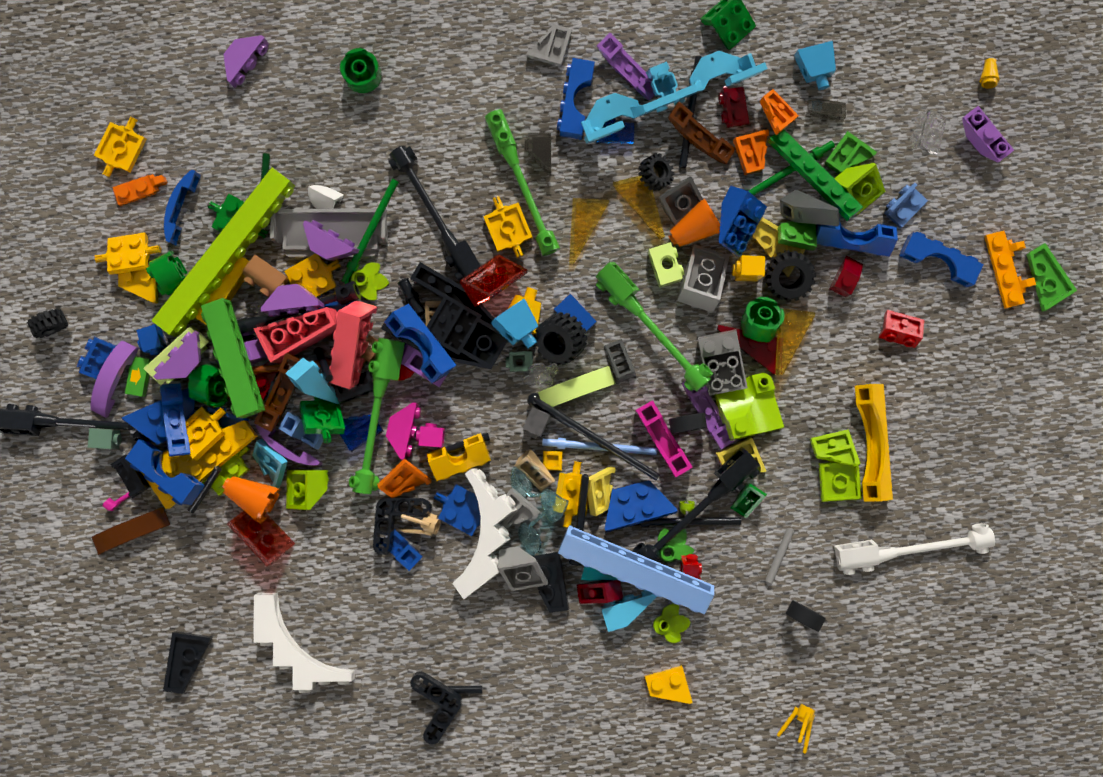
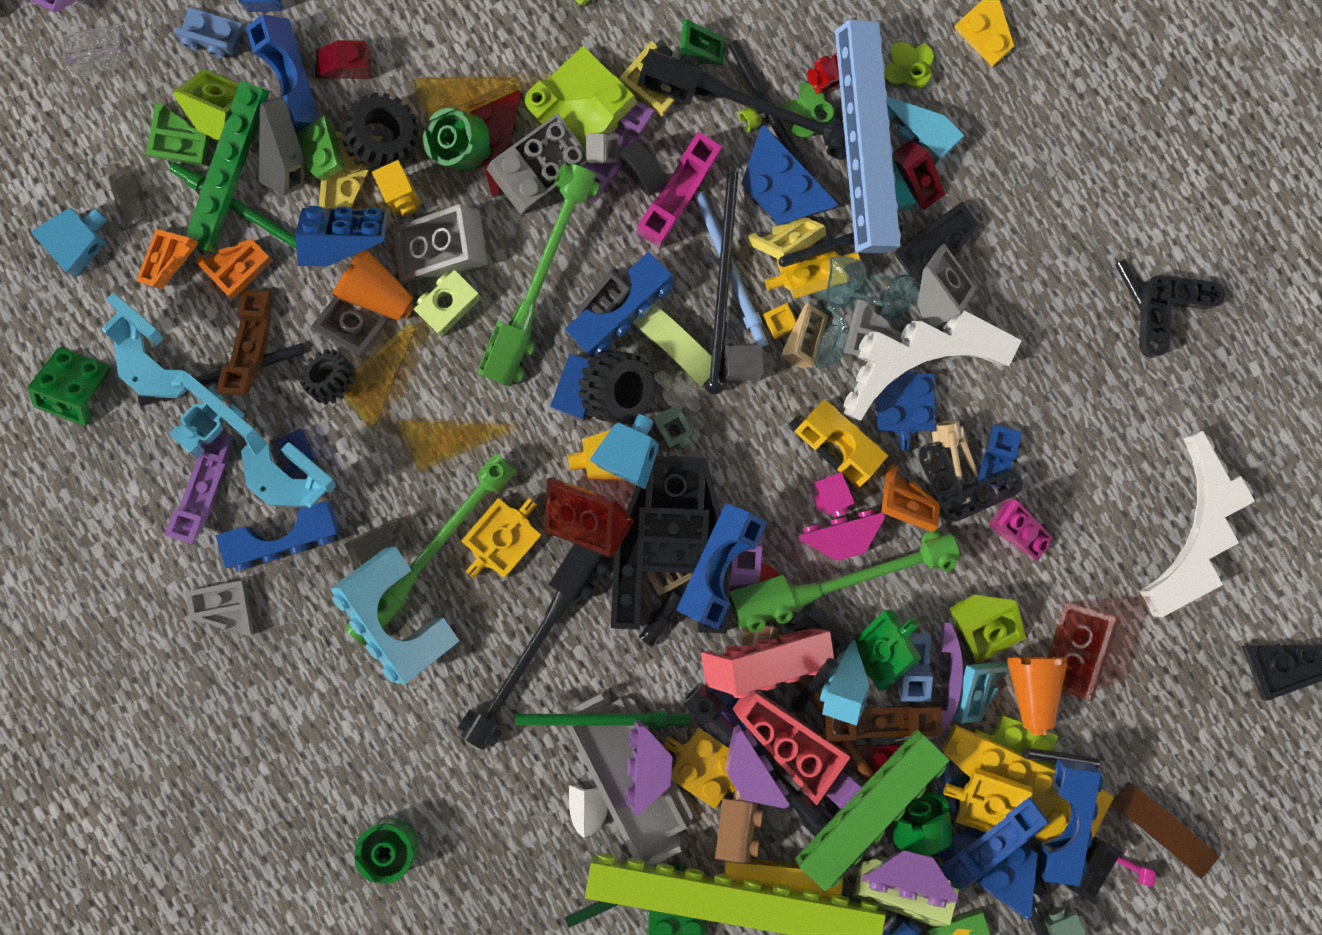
camera: 120 degrees left, 0 degrees up
clear blue wing [340,414,384,452] -> none
lime plate [351,262,389,300] -> none
dark red bracket [718,86,750,128] -> none
none -> medium azure arch [330,546,459,684]
none -> blue arch [565,251,675,358]
none -> light grey slope [586,133,619,163]
none -> dark pink slope [988,499,1053,561]

